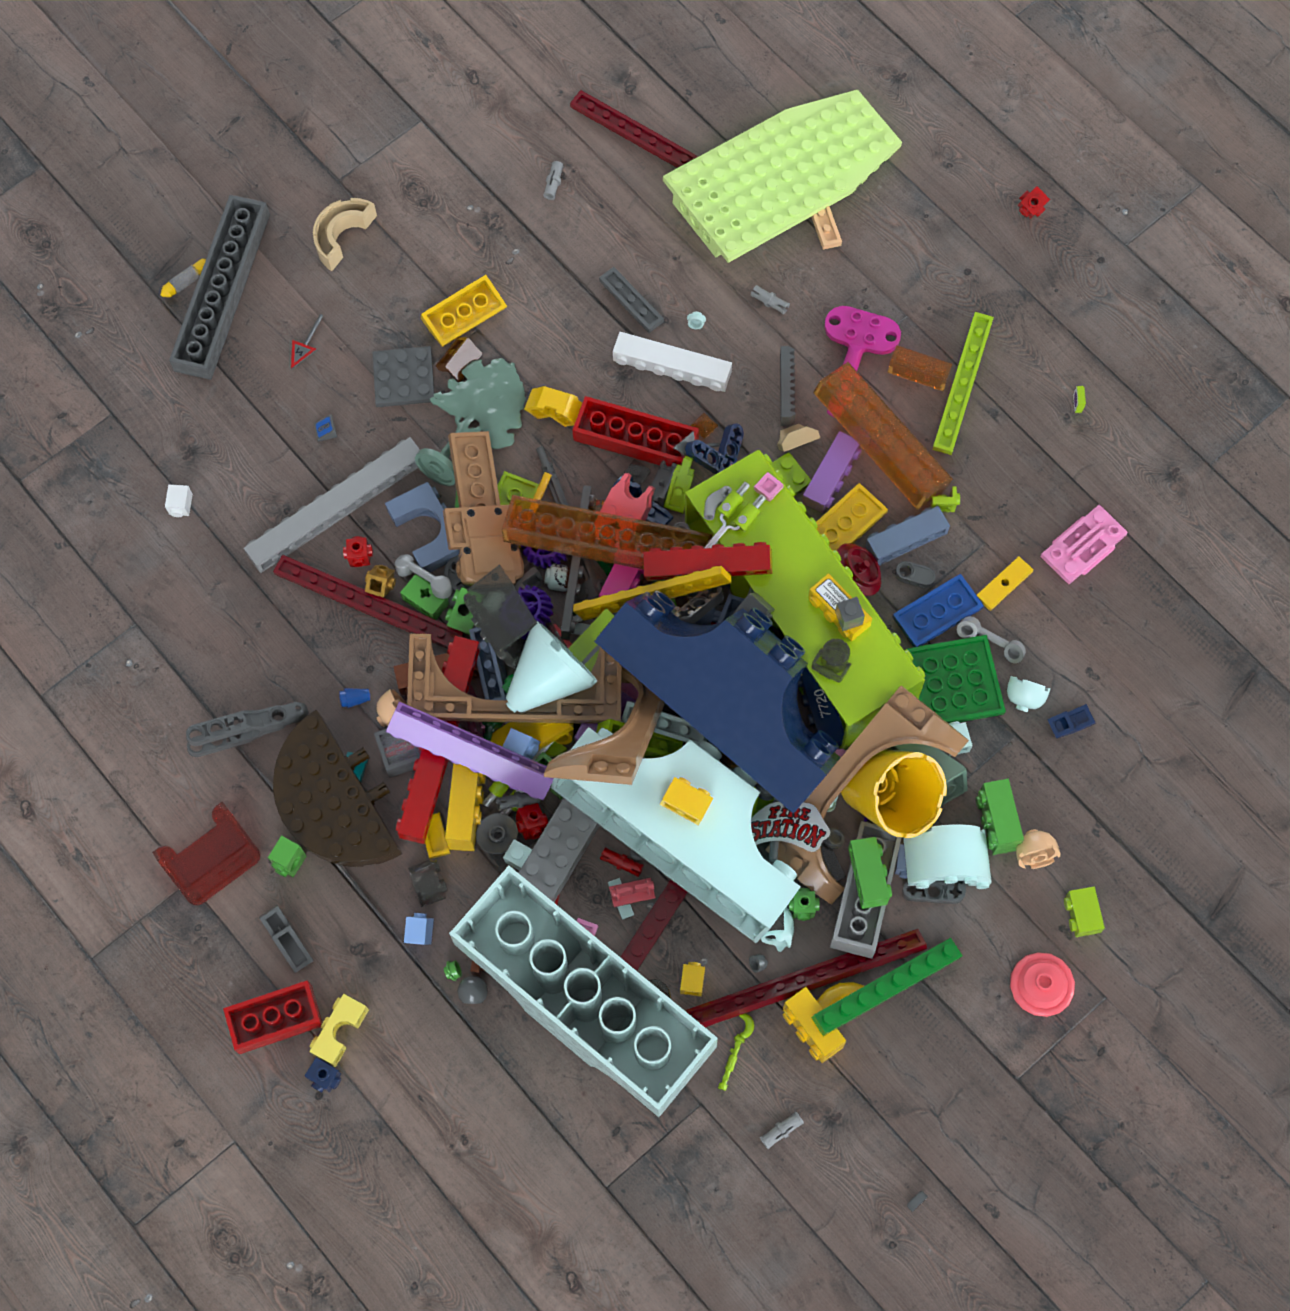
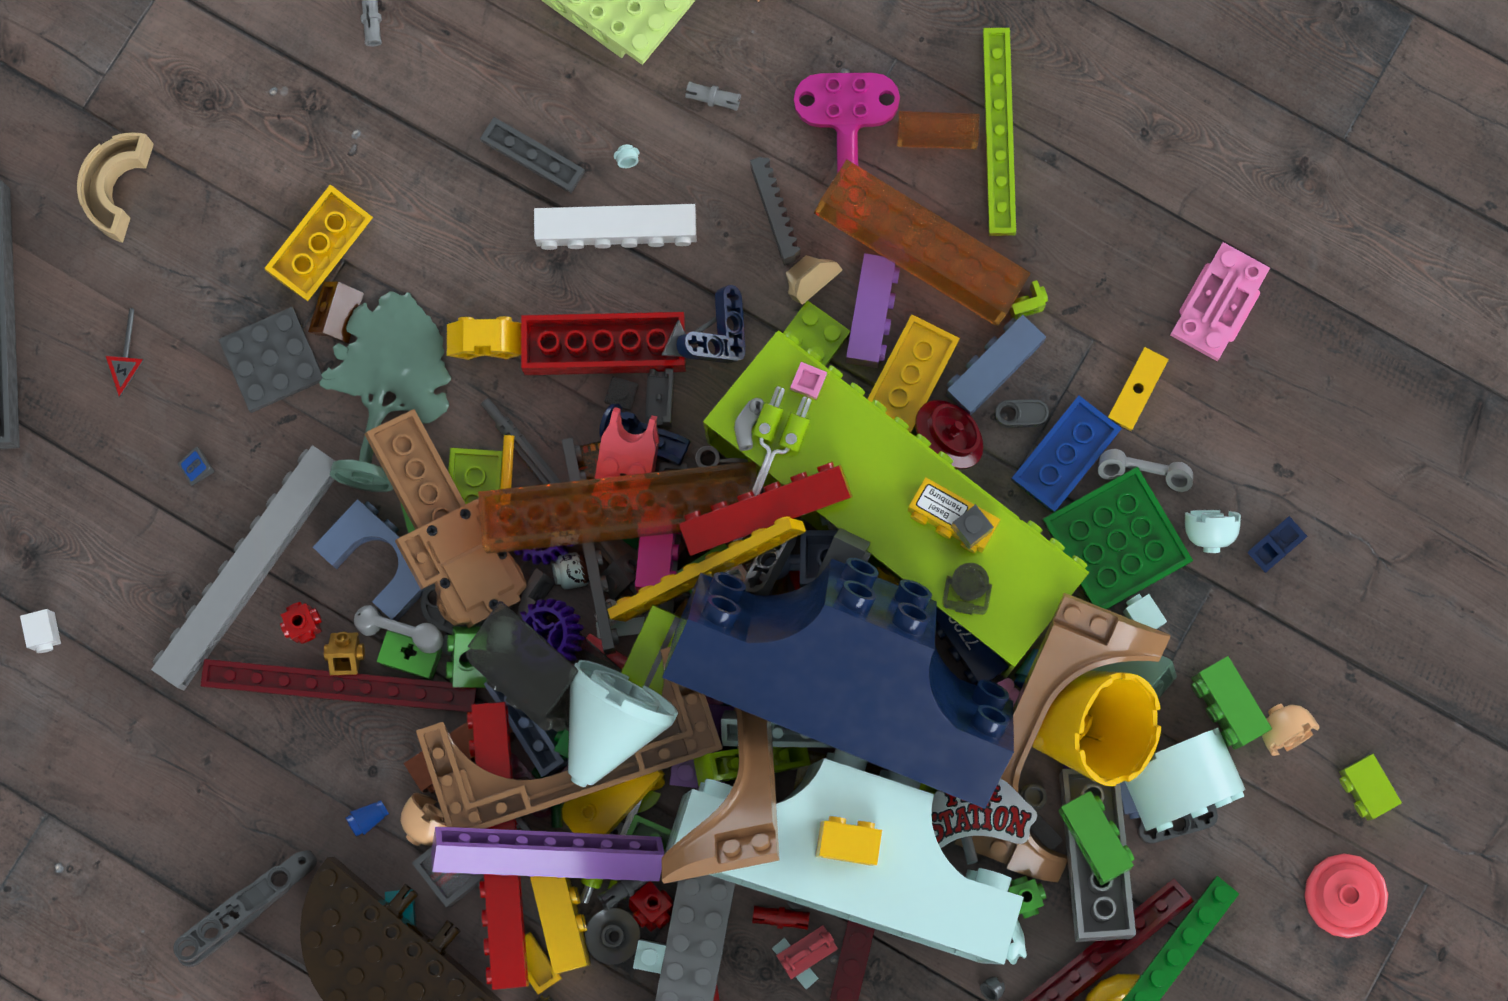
camera: 15 degrees left, 10 degrees up
light blue brick [502,728,540,760] -> none
lime hinge [664,456,695,513] -> none
clear orange slope [690,413,718,439] -> none
lime tile [1073,386,1086,413] -> none

